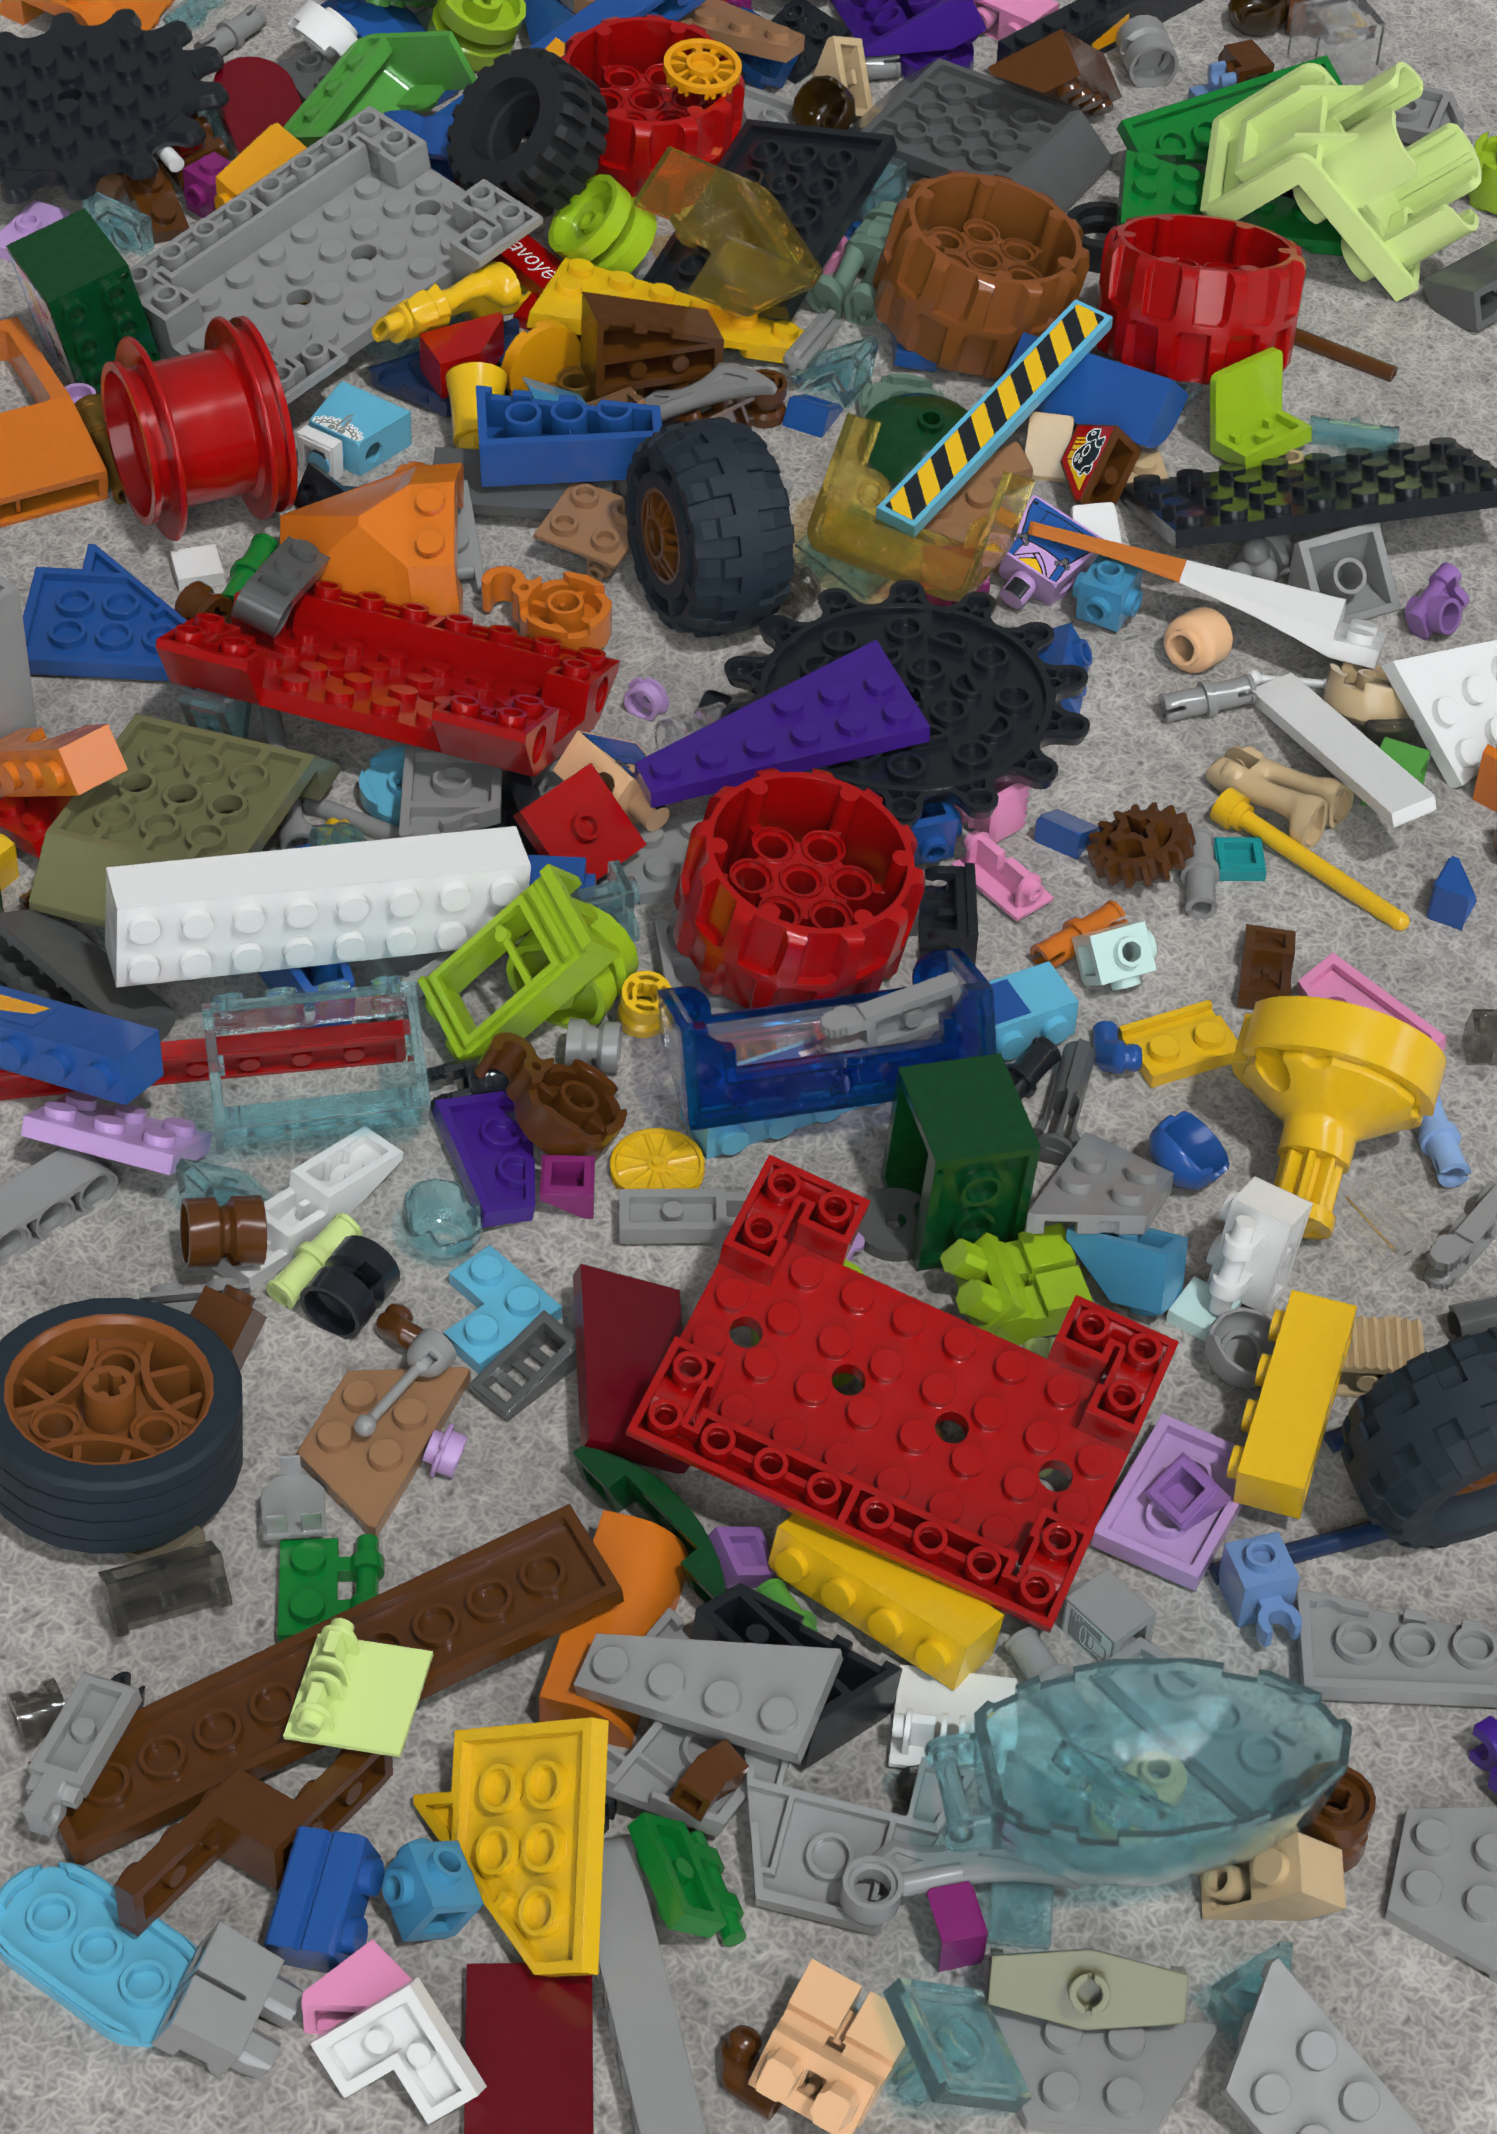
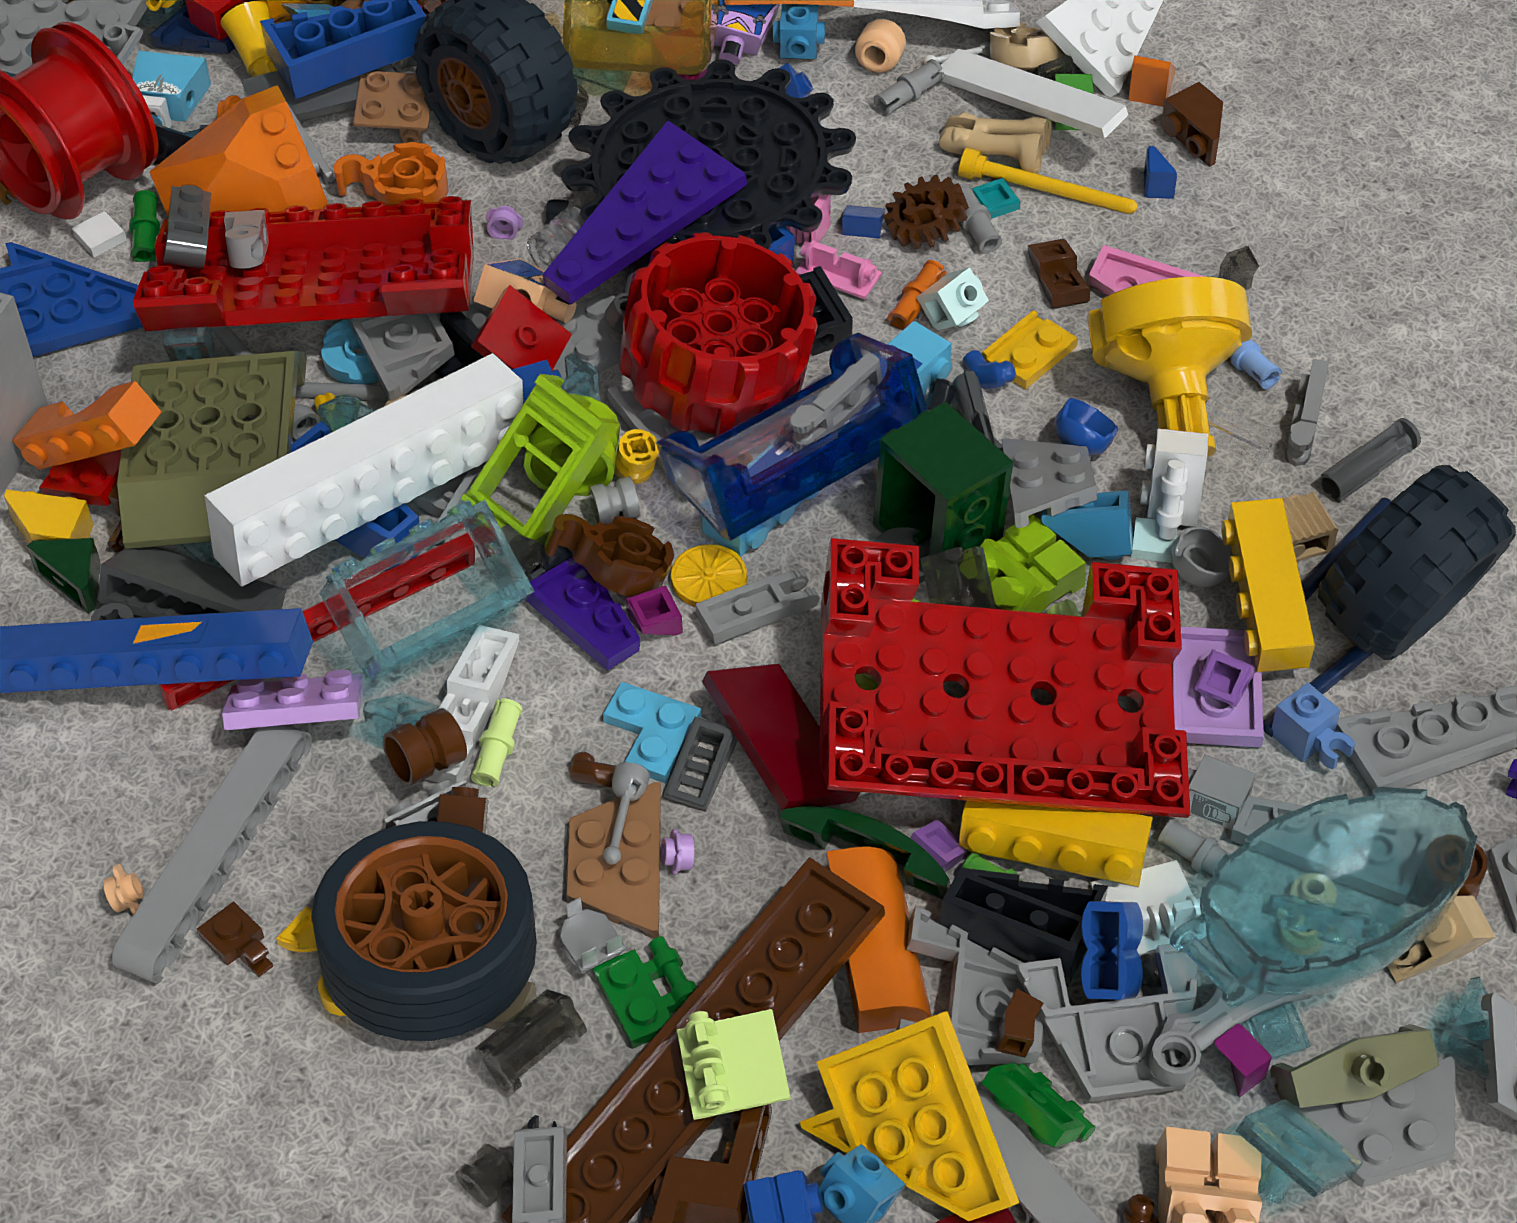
camera: 20 degrees left, 5 degrees up
reddish brown wheel [174,581,233,624] -> none
black wheel [300,1235,400,1339] -> none
clear light blue hair [400,1178,482,1262] -> none
light grey wing [574,1633,843,1765] -> none
none -> light grey leg [224,210,269,268]
none -> clear smoke piece [486,524,543,577]
none -> clear smoke hinge [921,547,996,609]
none -> blue brick [1081,901,1143,1000]

